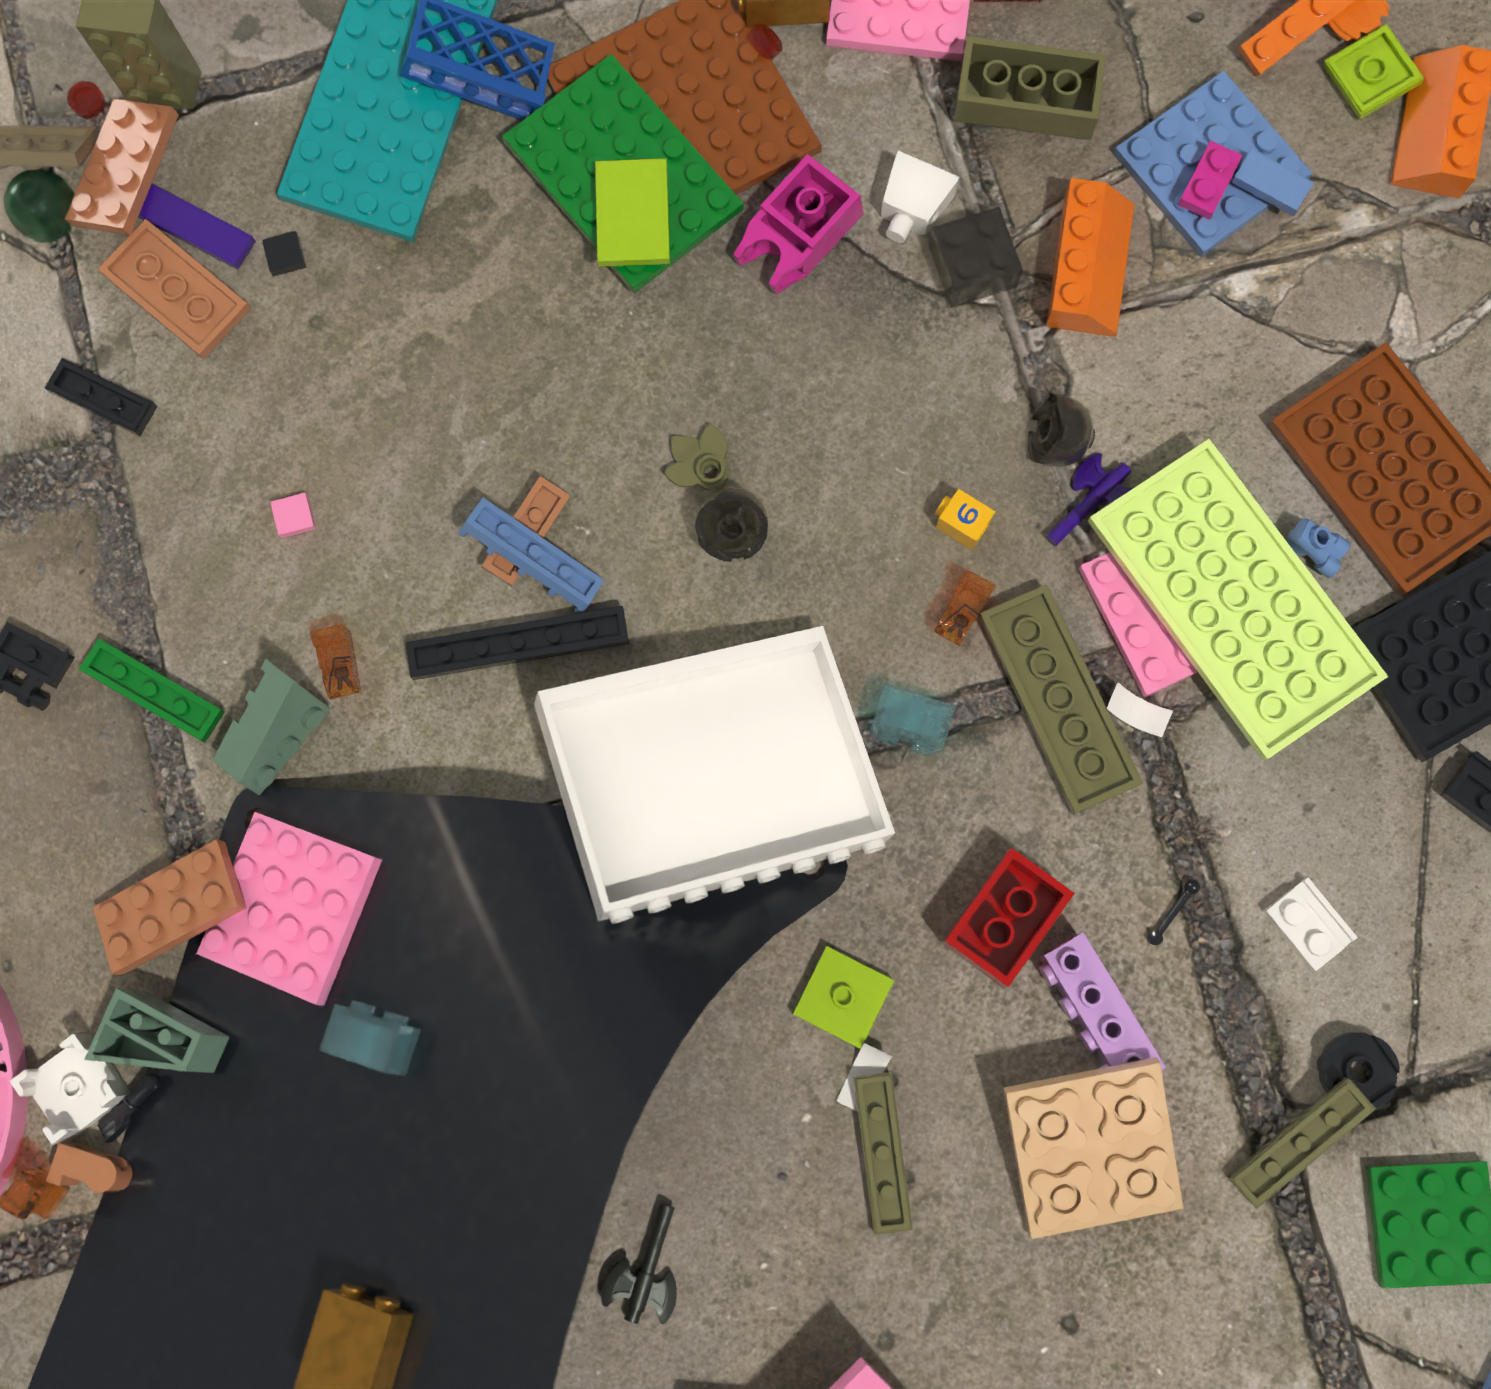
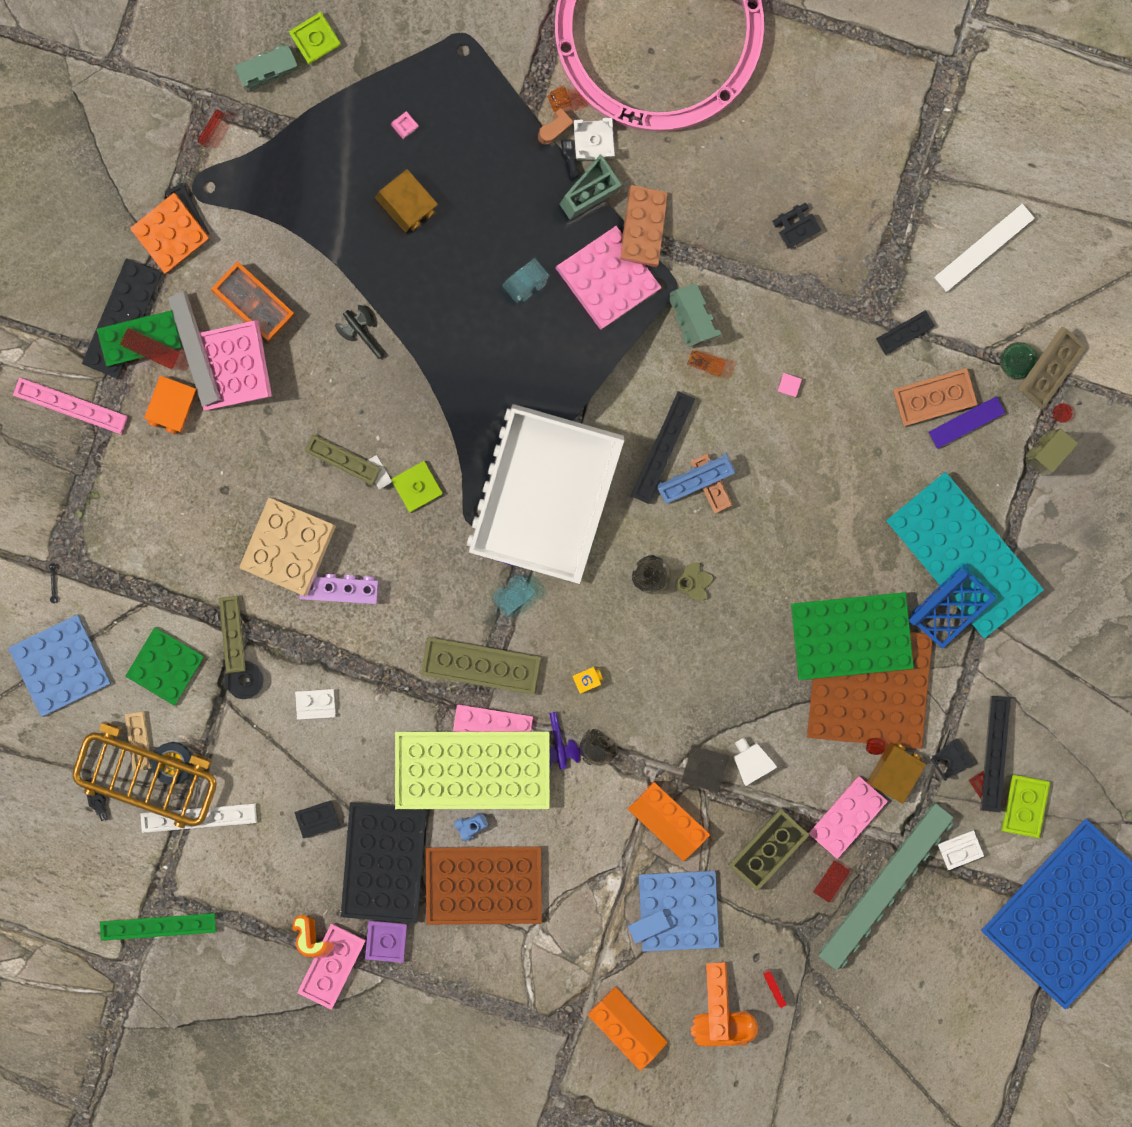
camera: 120 degrees right, 10 degrees up
nougat plate [65,99,179,236] -> none
green plate [78,638,225,743] -> none
black tile [262,231,307,277] -> none
lime tile [595,158,670,267] -> none
dark pink brick [733,154,864,295] -> none
clear orange leg [934,570,996,646] -> none
red brick [941,848,1075,988] -> none
white sticker [1106,683,1173,737] -> none
black hinge [1147,879,1200,946] -> none
dark pink plate [1178,140,1243,220] -> none
lime plate [1323,24,1424,120] -> none

